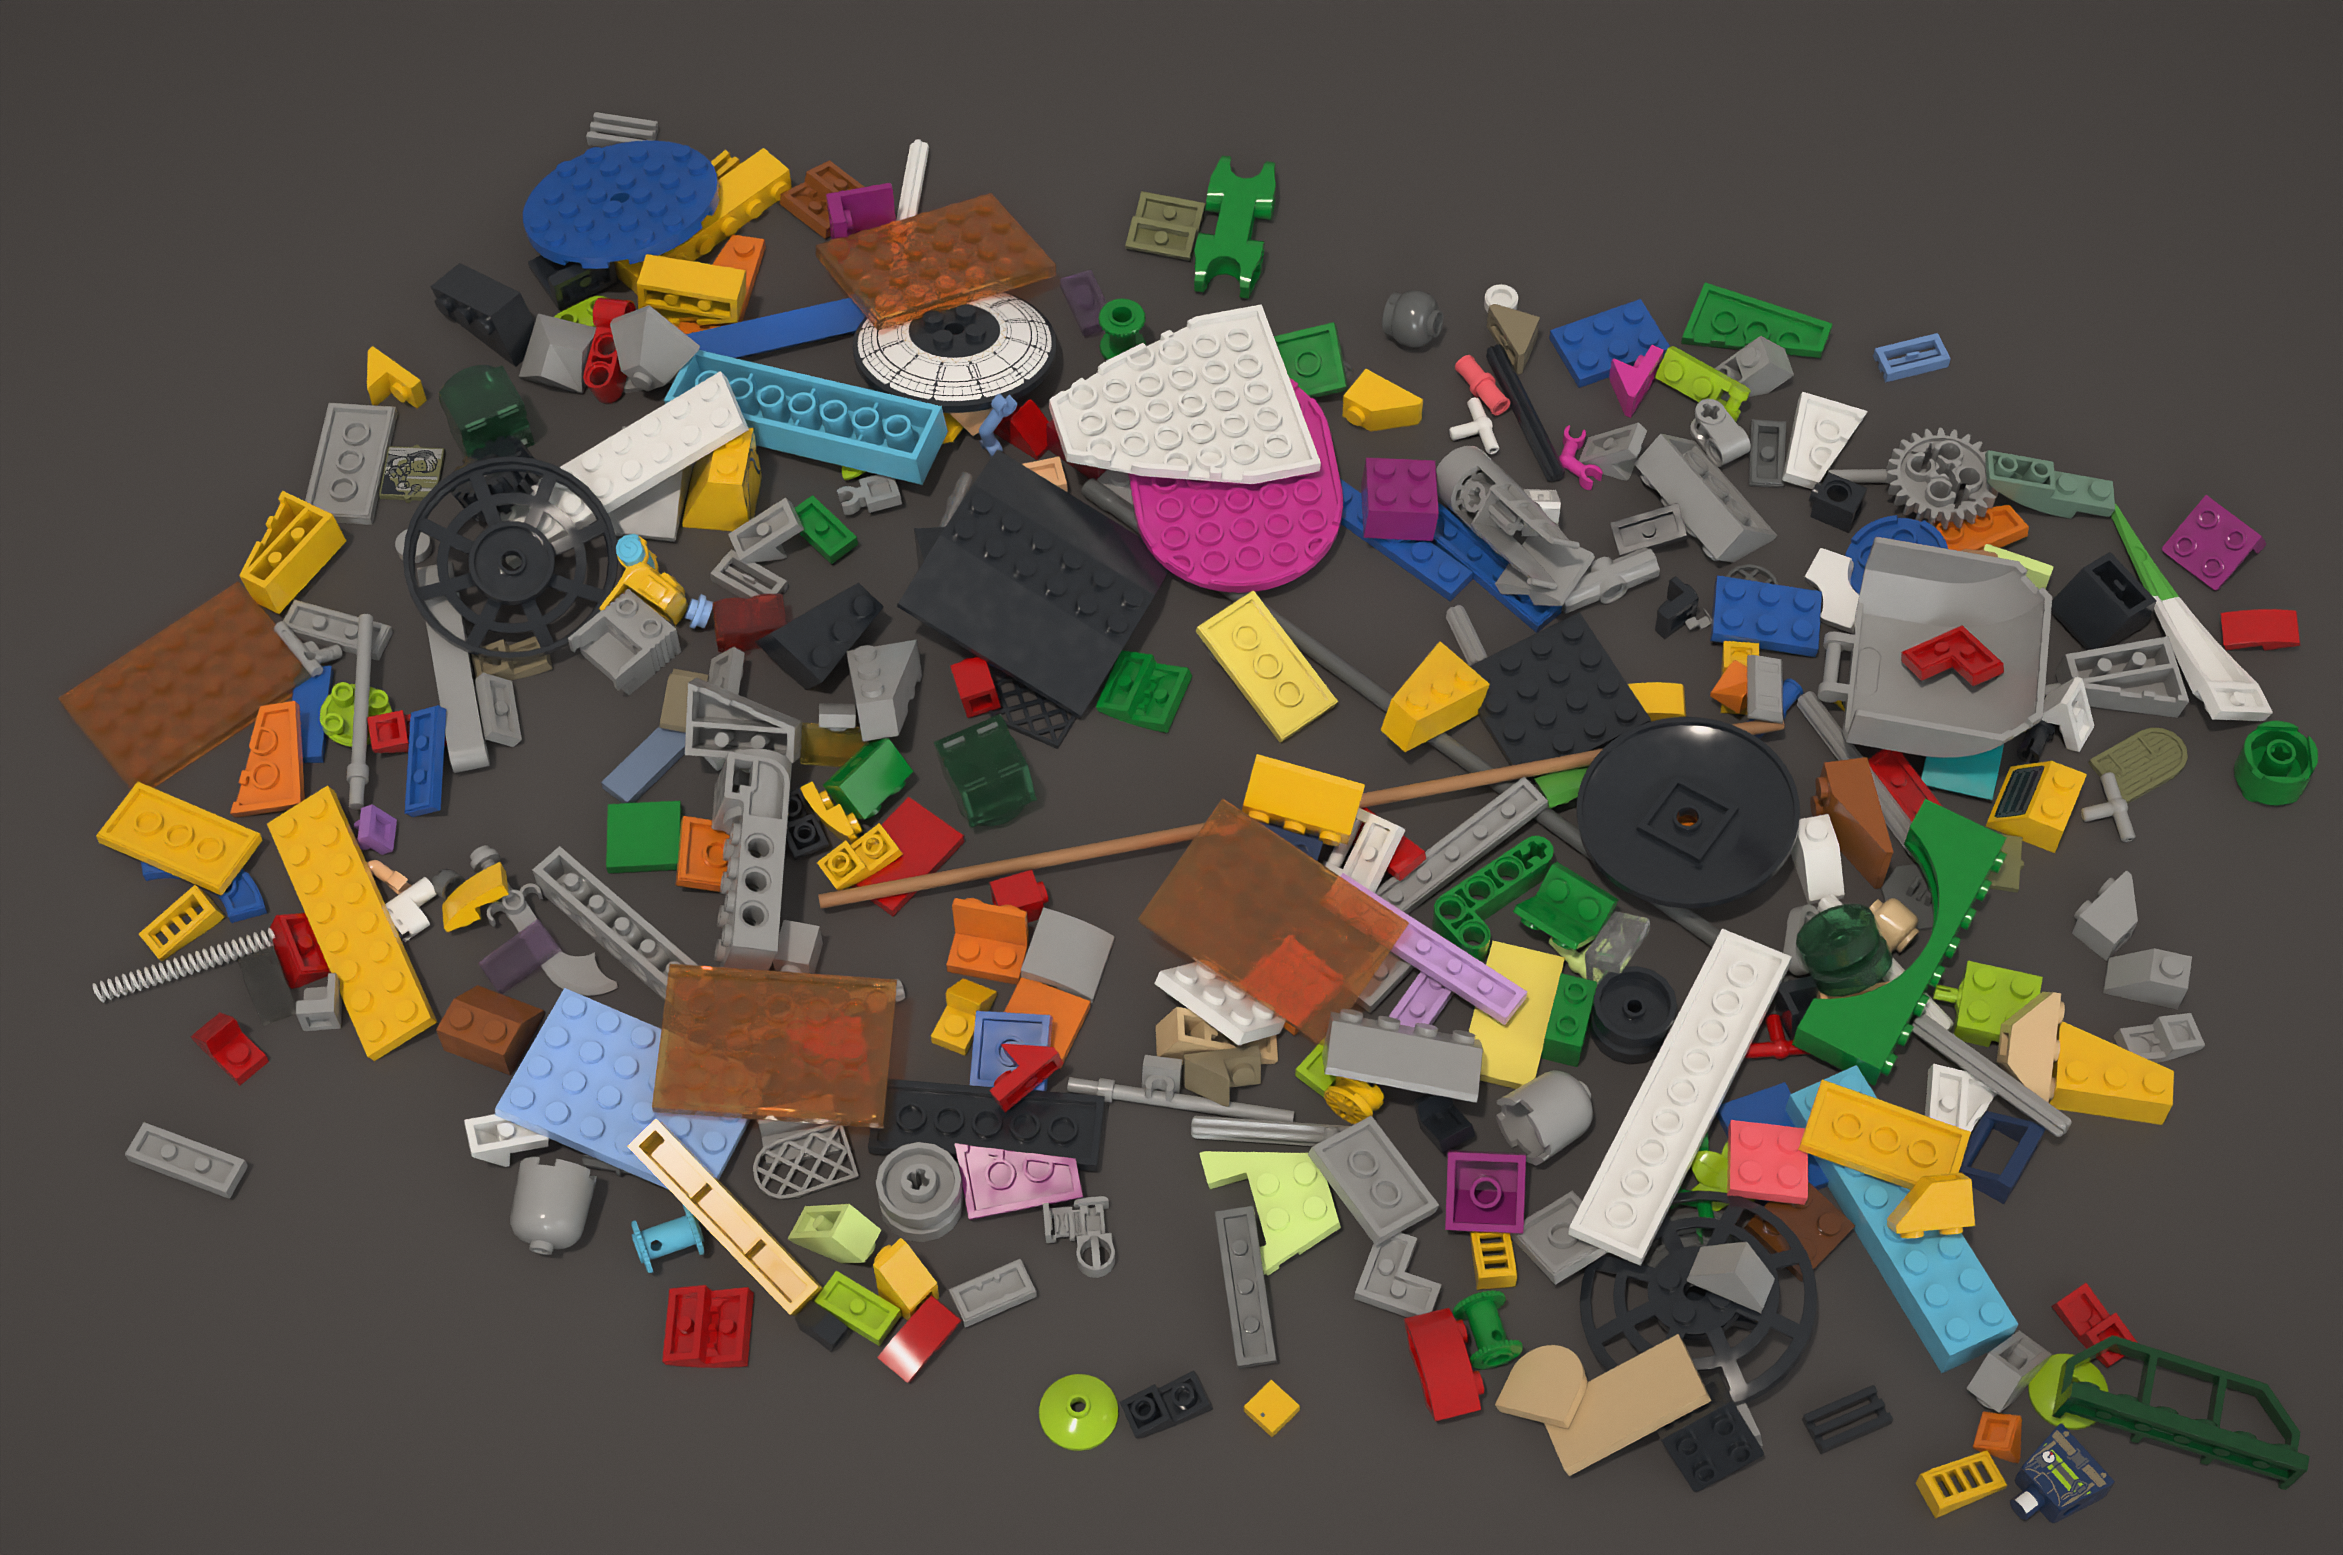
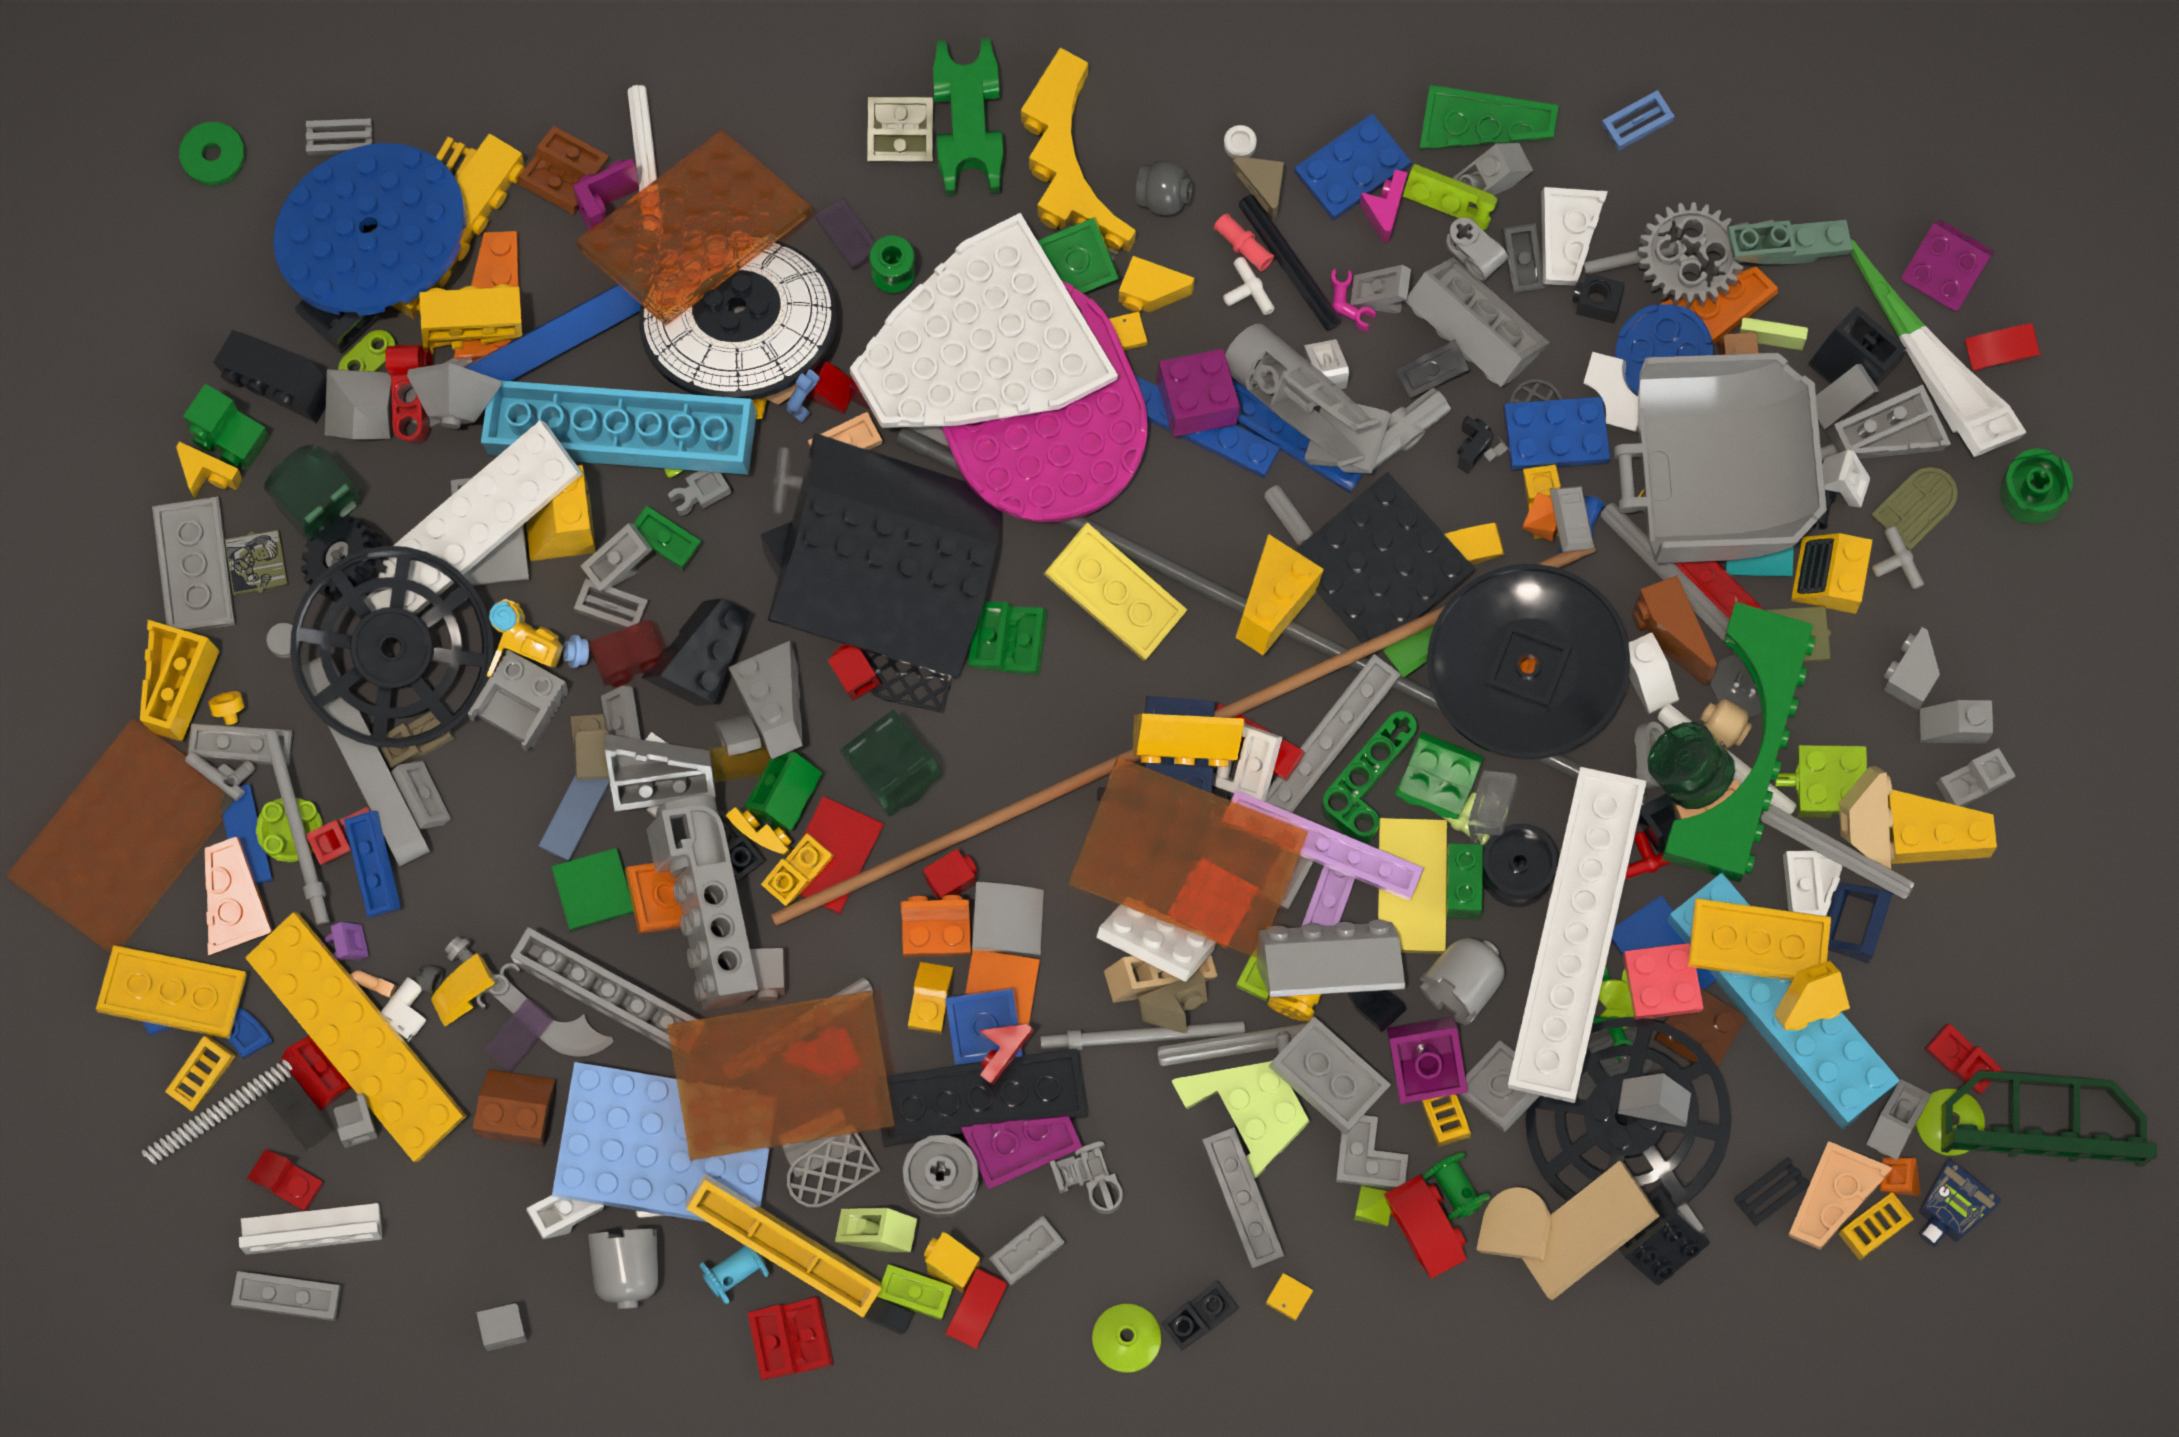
camera: 15 degrees left, 15 degrees up
light grey tile [1142,1055,1182,1102] -> none
red tile [1901,625,2004,686] -> none
none -> green tile [179,122,245,186]
none -> green brick [183,384,270,470]
none -> yellow tile [208,691,245,725]
none -> white fence [239,1203,382,1255]
none -> light grey panel [476,1303,527,1351]
none -> yellow arch [1021,48,1136,252]
none -> yellow tile [1109,312,1147,351]
none -> lime slope [1354,1186,1391,1227]
none -> light nougat wing [1788,1141,1892,1250]
none -> light grey tile [1816,364,1879,430]

